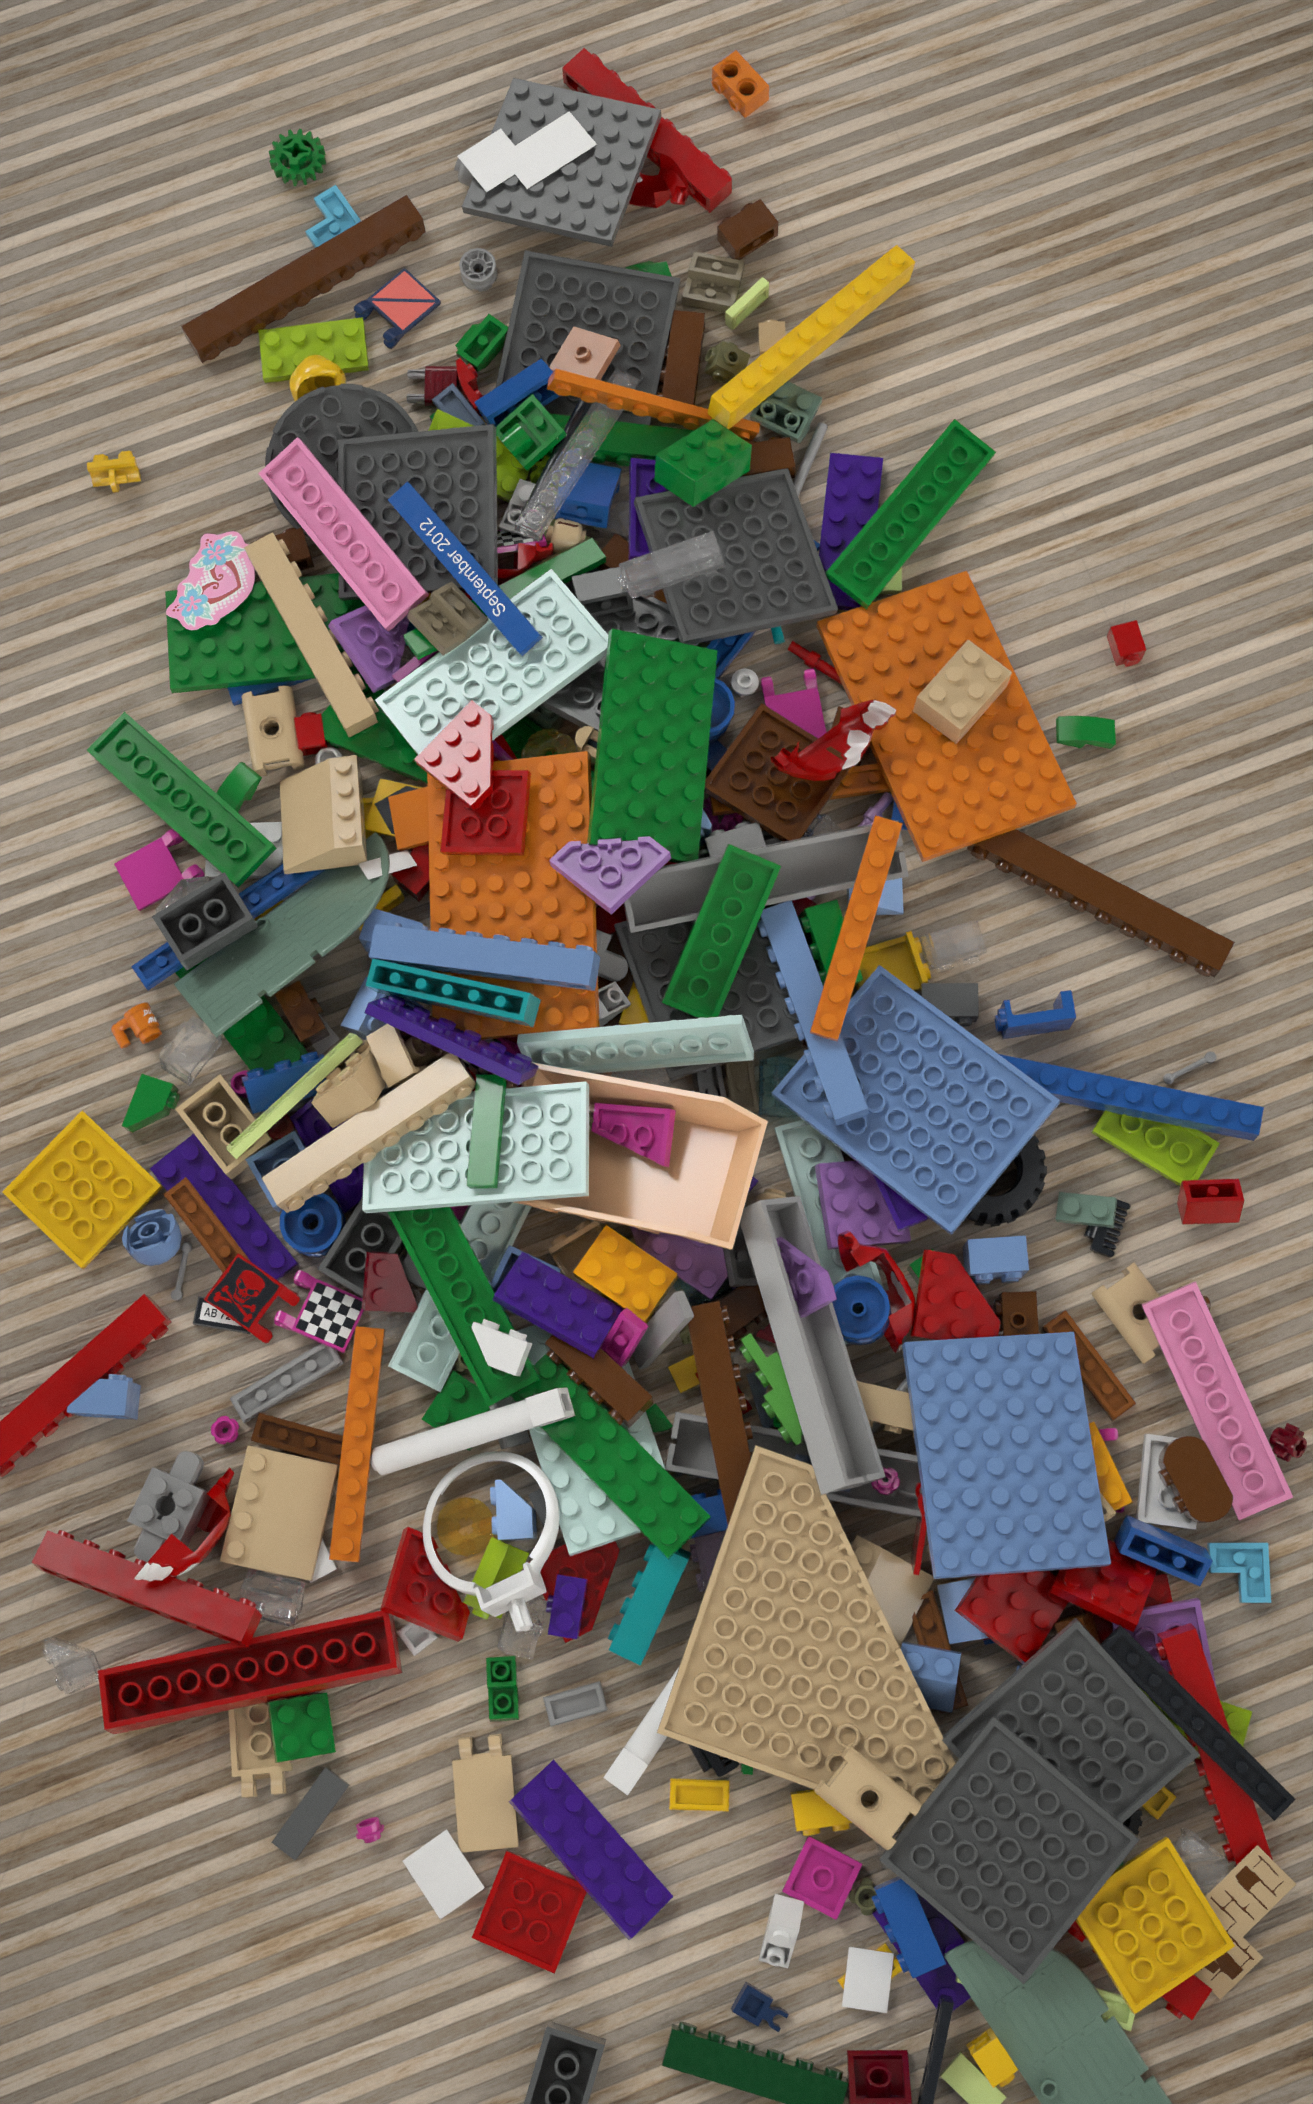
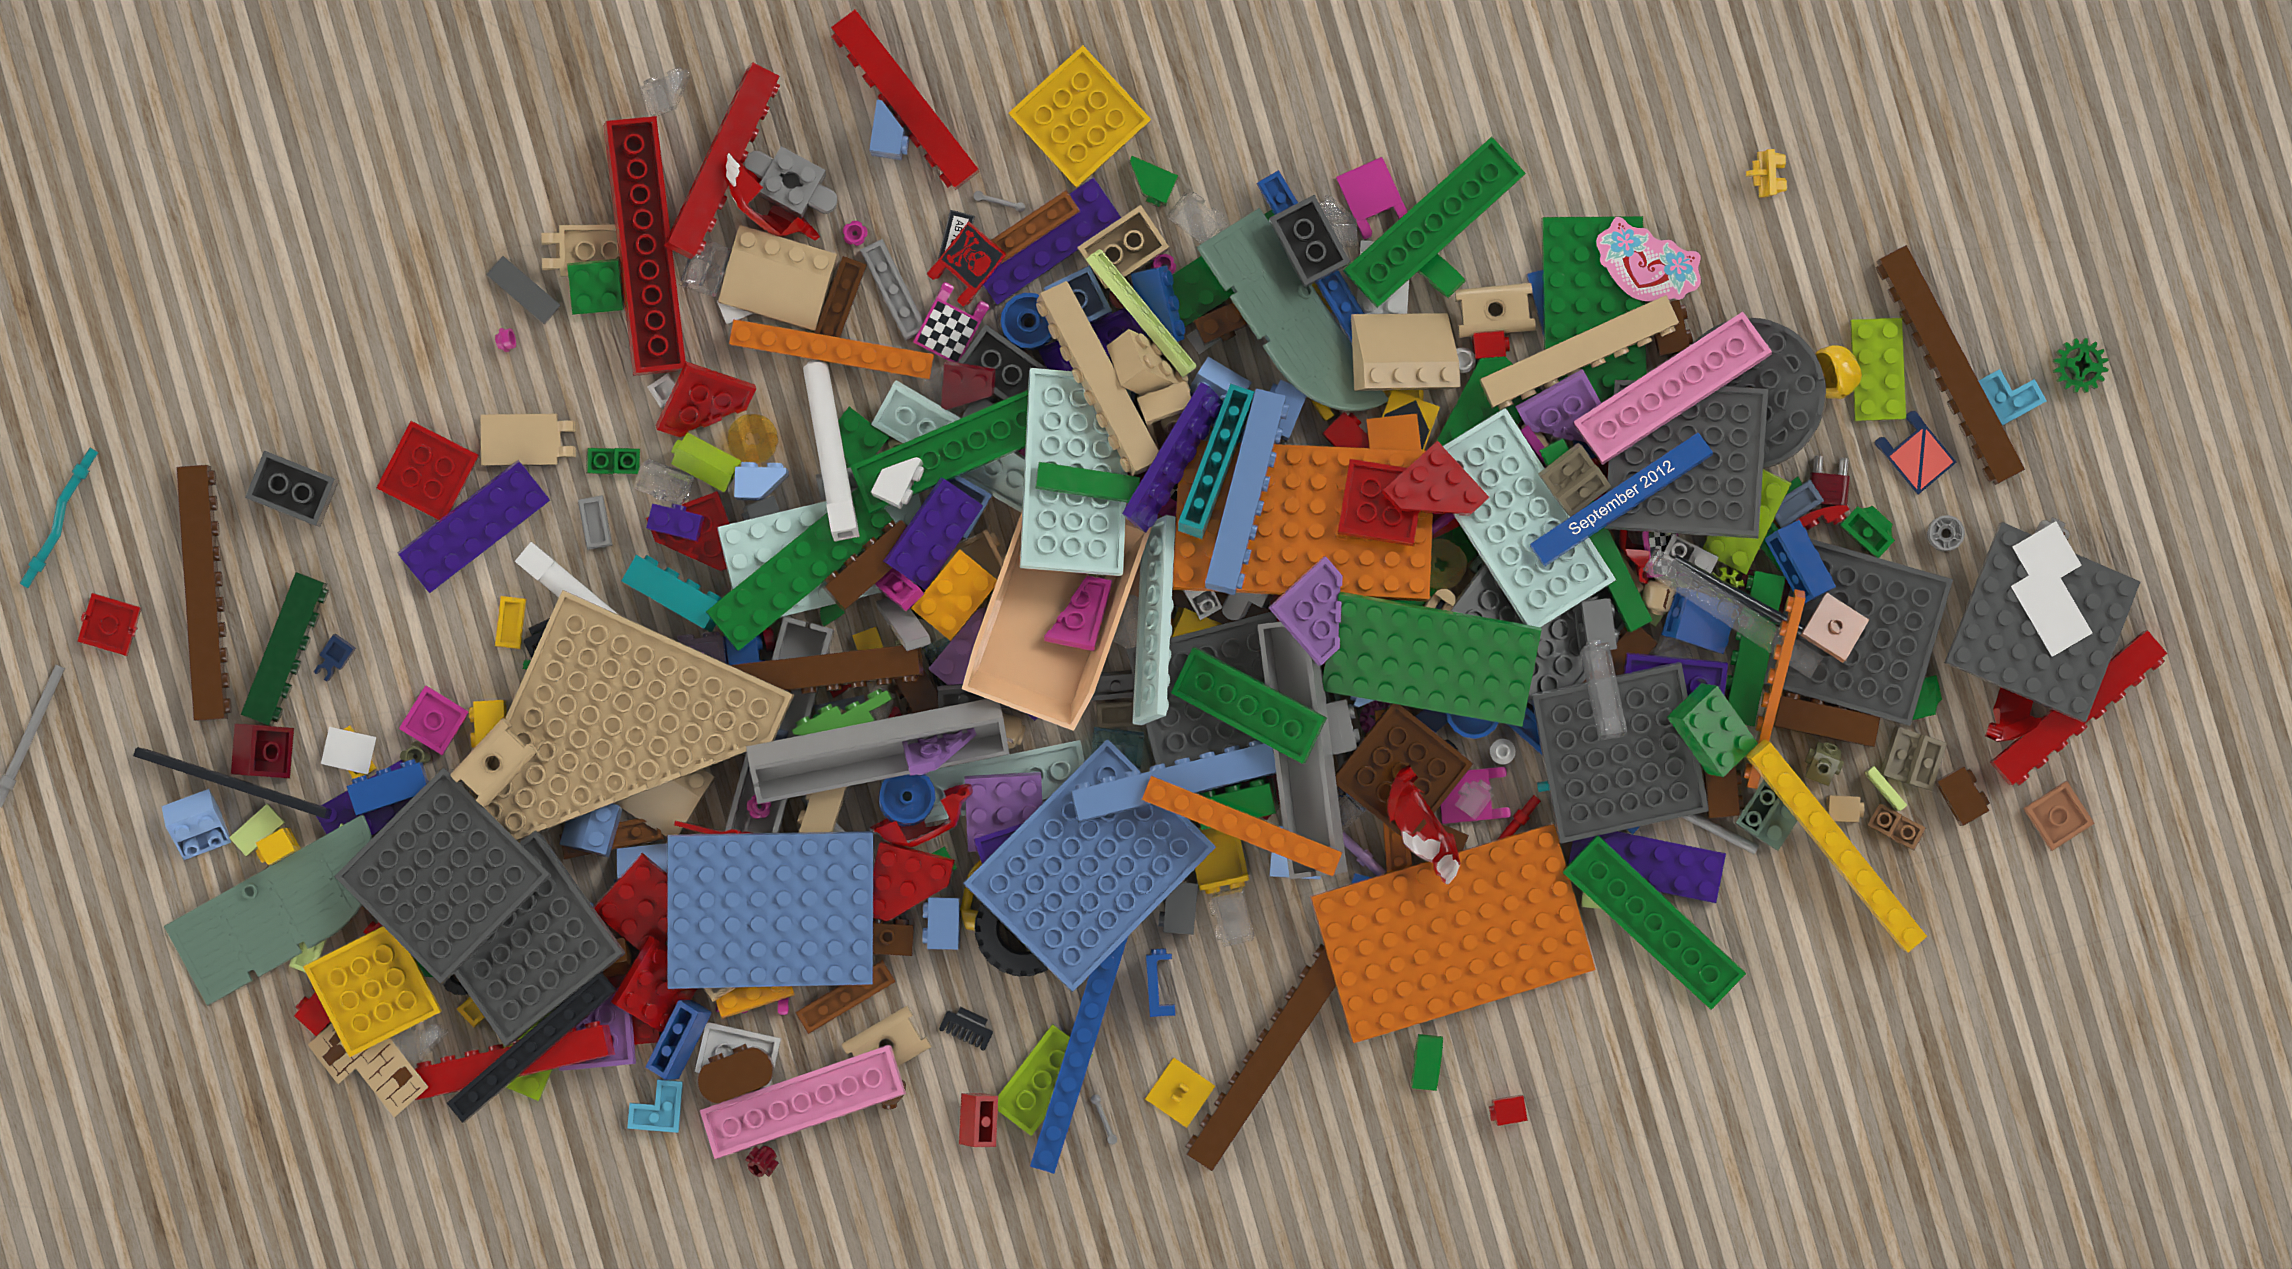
camera: 85 degrees right, 10 degrees up
orange piece [111,1002,162,1049] -> none
medium blue cylinder [122,1209,182,1266] -> none
white sticker [359,850,417,880] -> none
white sticker [403,1829,485,1920] -> none
white brick [423,1451,559,1633] -> none
green plate [496,394,567,471] -> none
orange brick [711,50,769,118] -> none
white slope [759,1894,804,1968] -> none
tan brick [913,640,1012,744] -> none
sand green plate [1055,1192,1117,1228] -> none
none -> dark red tile [762,626,776,653]
none -> yellow bar [960,860,982,931]
none -> yellow piece [1145,1057,1215,1128]
none -> clear brick [1455,779,1495,820]
none -> medium nougat slope [1868,803,1926,851]
none -> nougat plate [2023,781,2095,851]

